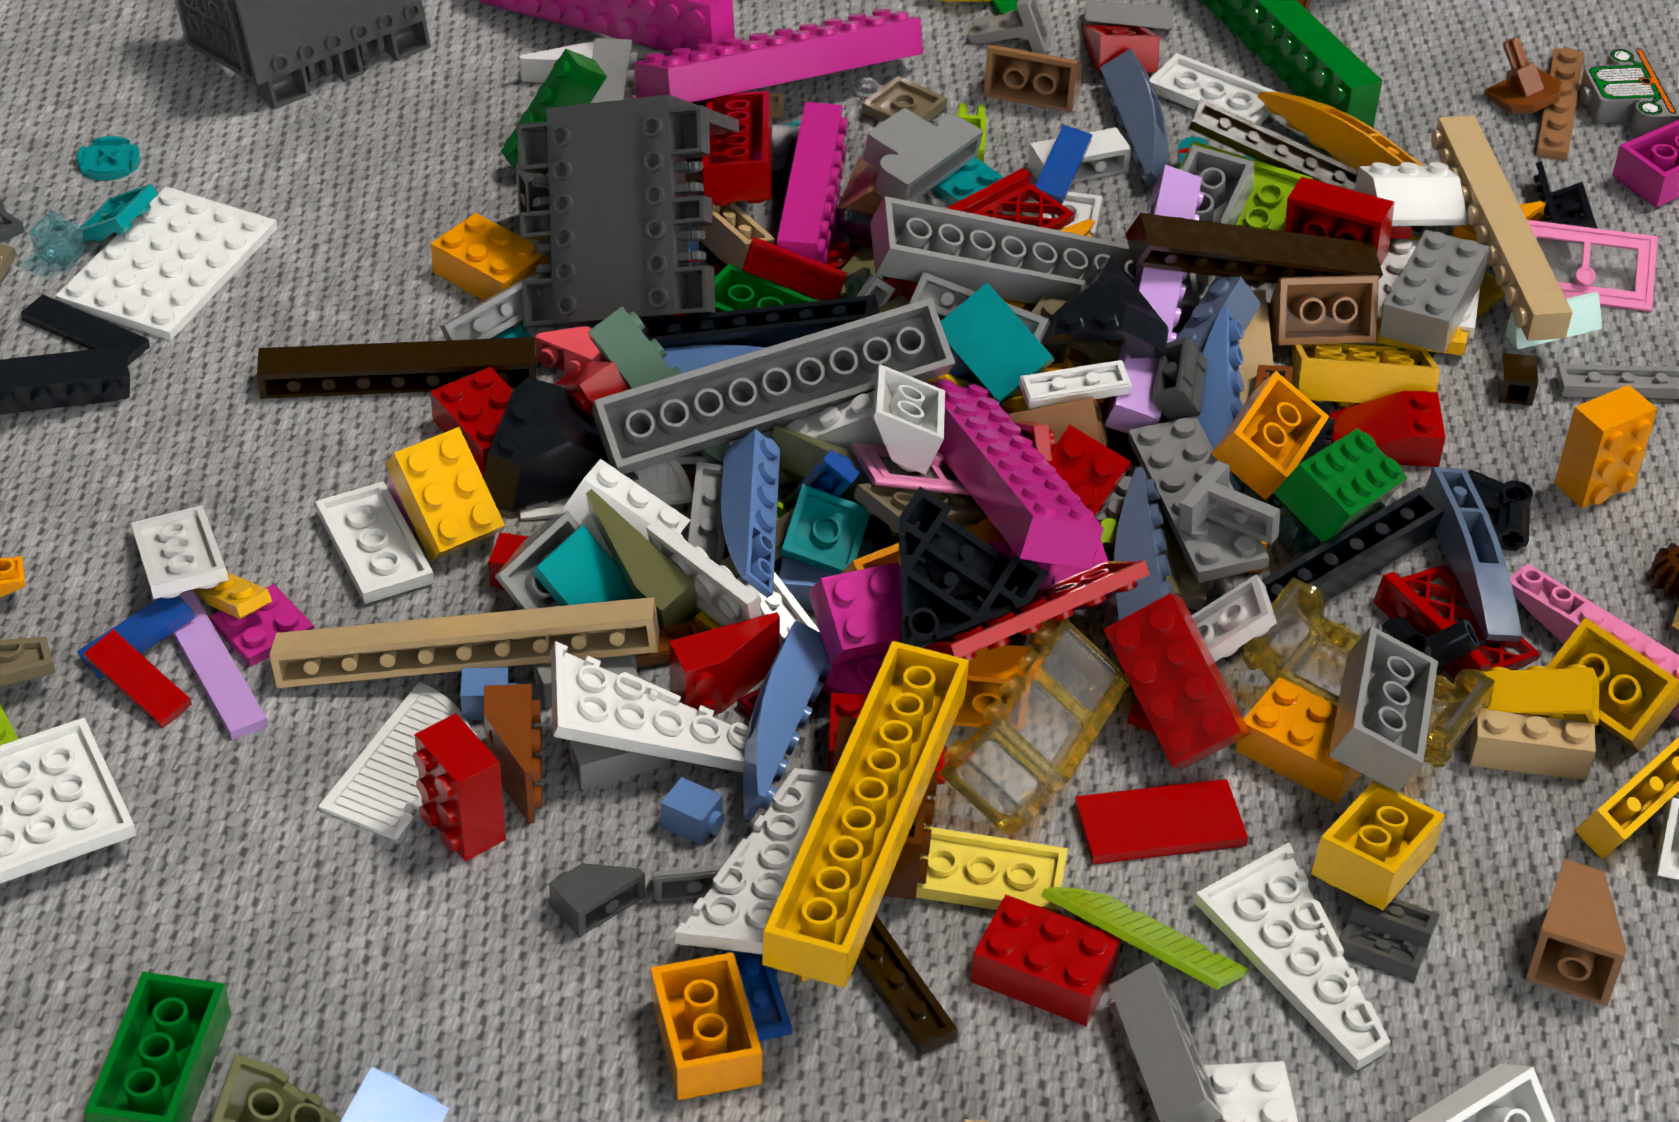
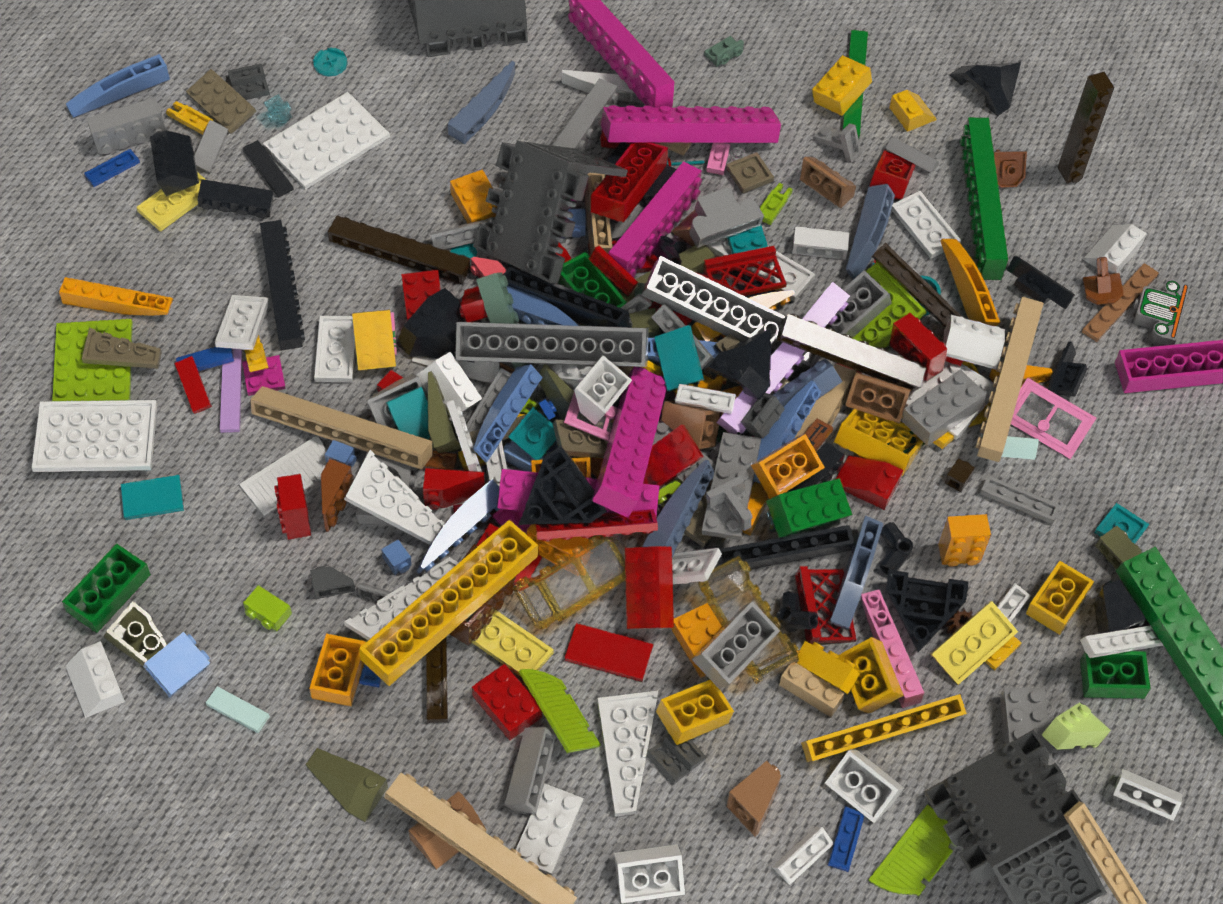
camera: 25 degrees right, 15 degrees up
teal plate [73,184,158,244] -> none
green brick [501,48,607,175] -> none
plate [1014,421,1055,461] -> none
blue tile [1035,124,1093,205] -> none
none -> teal tile [121,475,184,520]
none -> lime brick [243,585,292,631]
none -> black brick [260,220,305,351]
none -> sand blue slope [448,61,515,144]
none -> bright pink plate [706,143,730,175]
none -> black wedge [886,570,969,653]
none -> black bracket [1007,255,1075,309]
none -> white slope [1083,224,1147,274]

